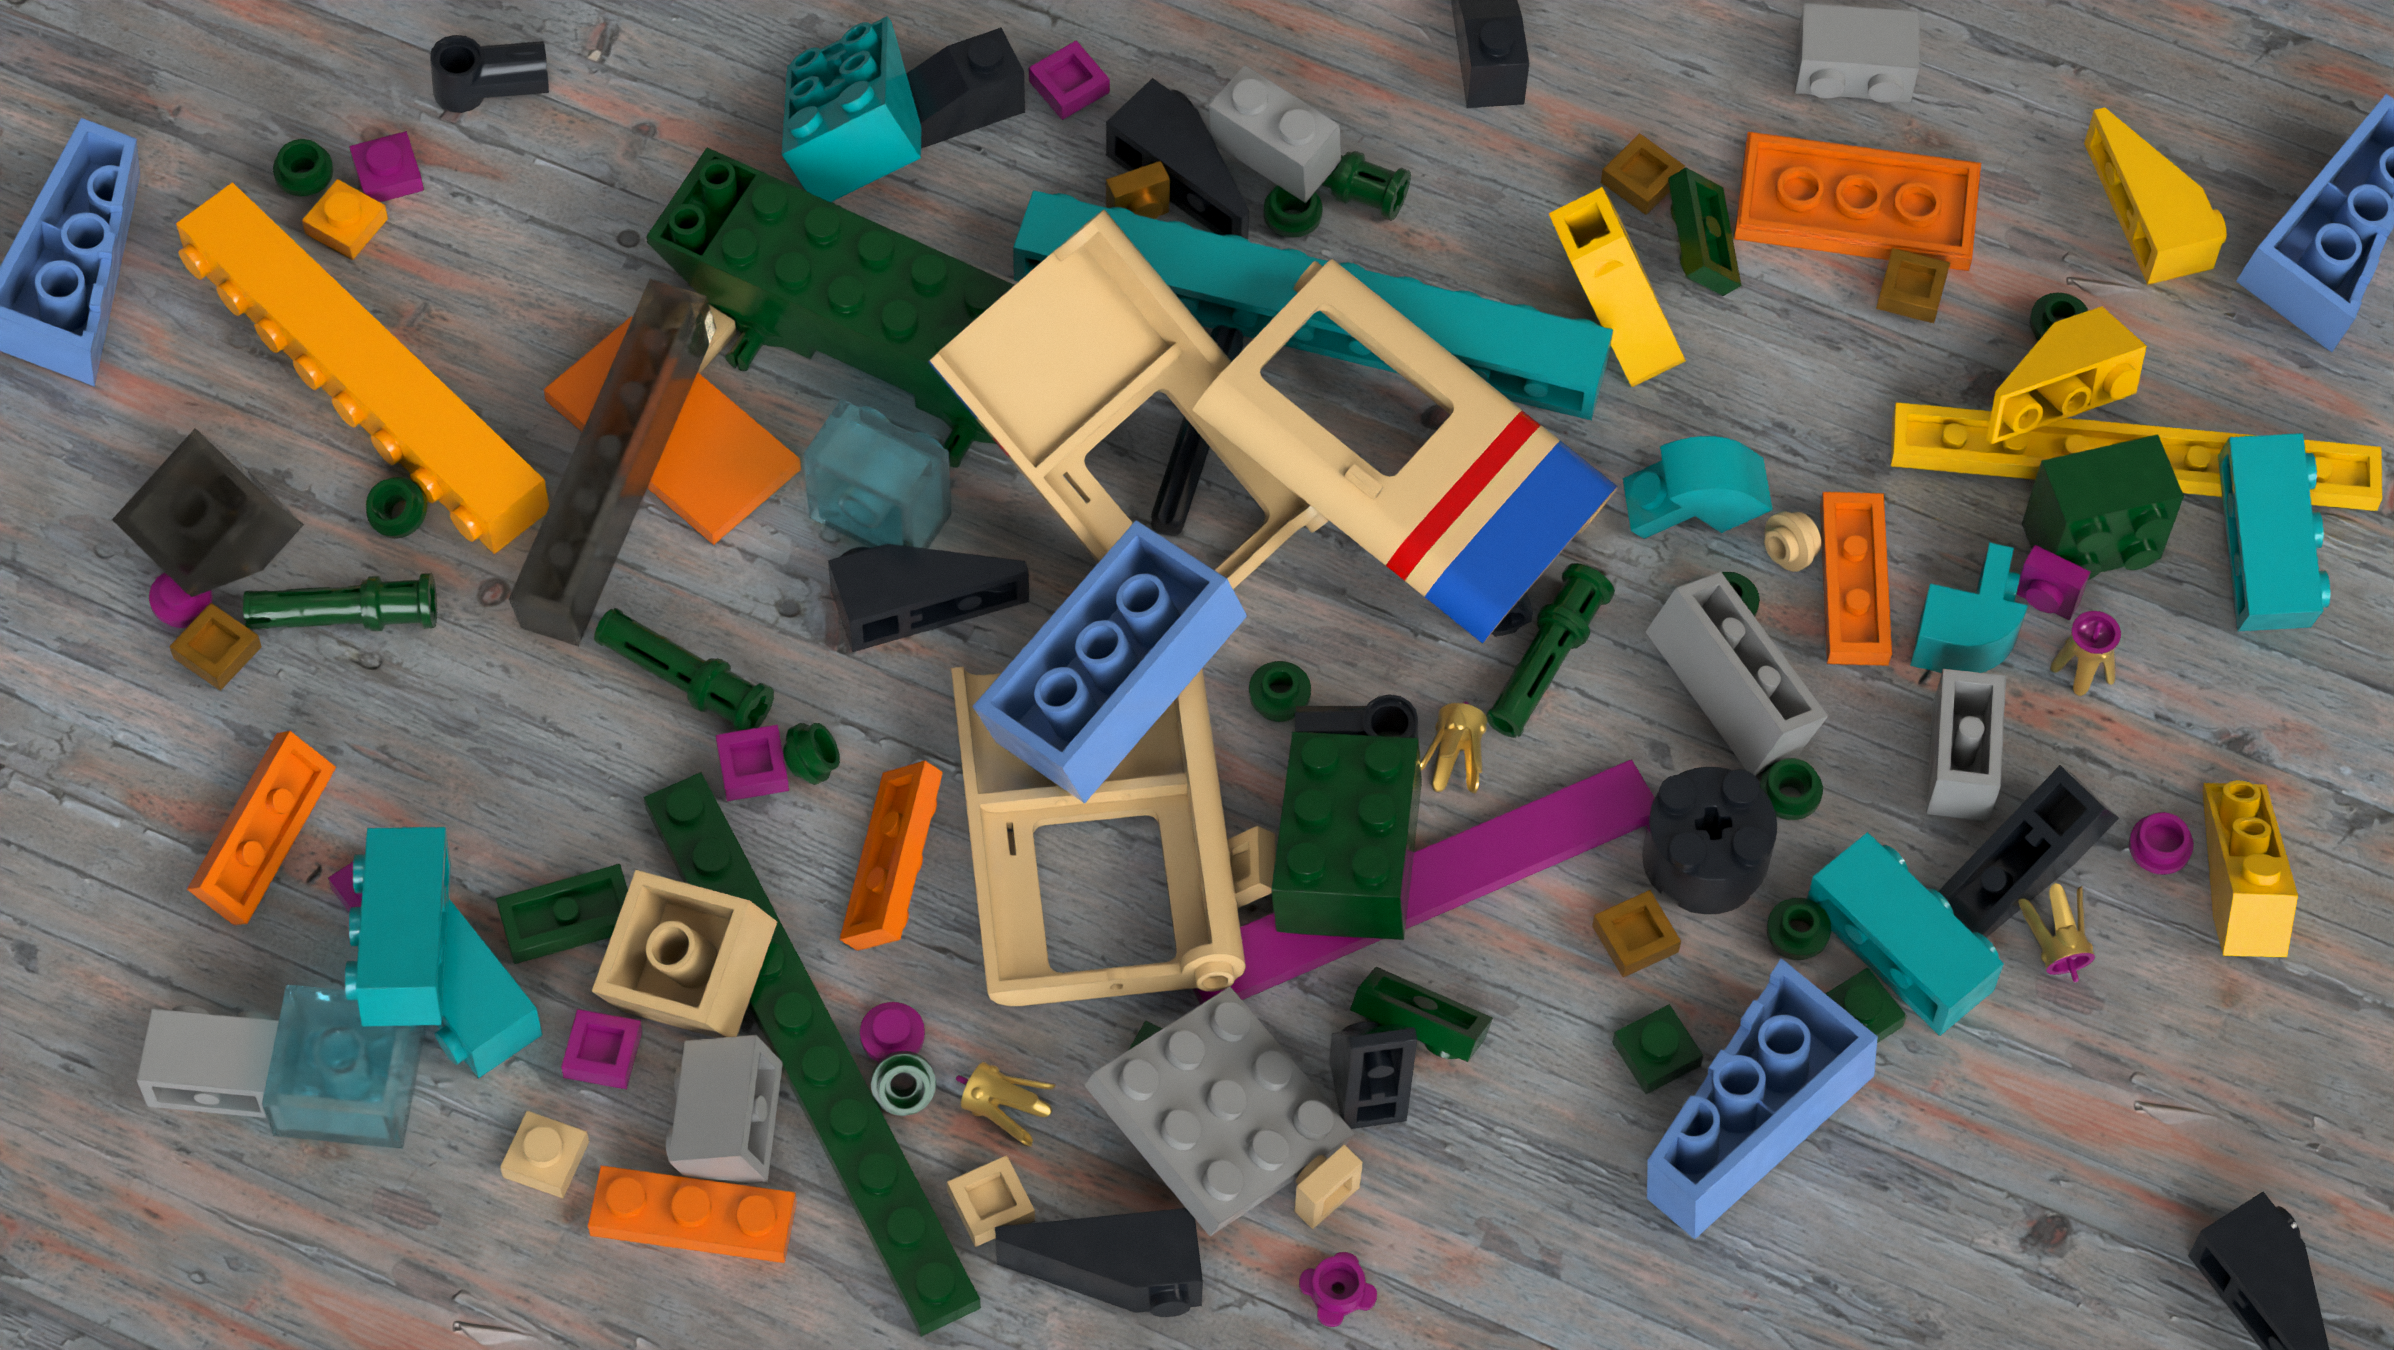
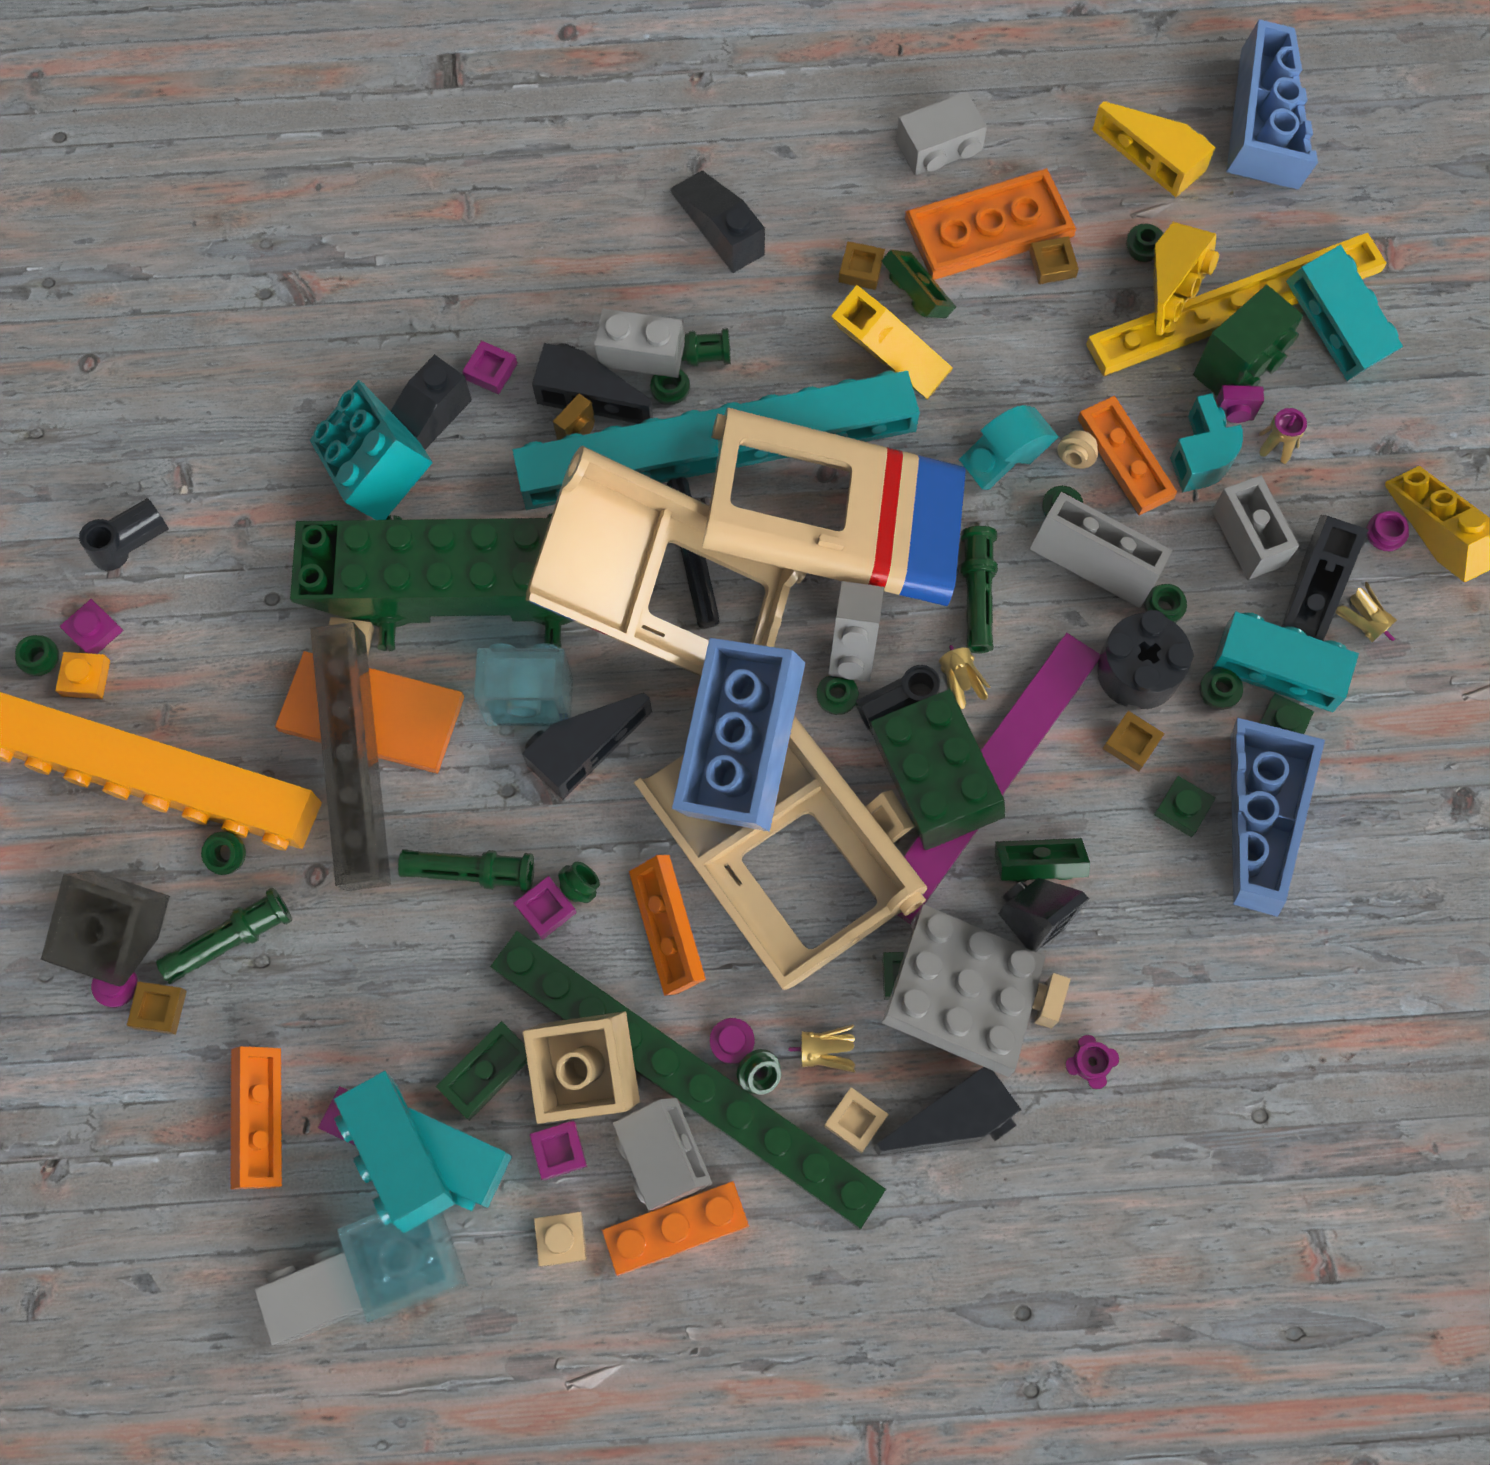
camera: 25 degrees left, 10 degrees up
none -> light grey brick [828,581,884,682]

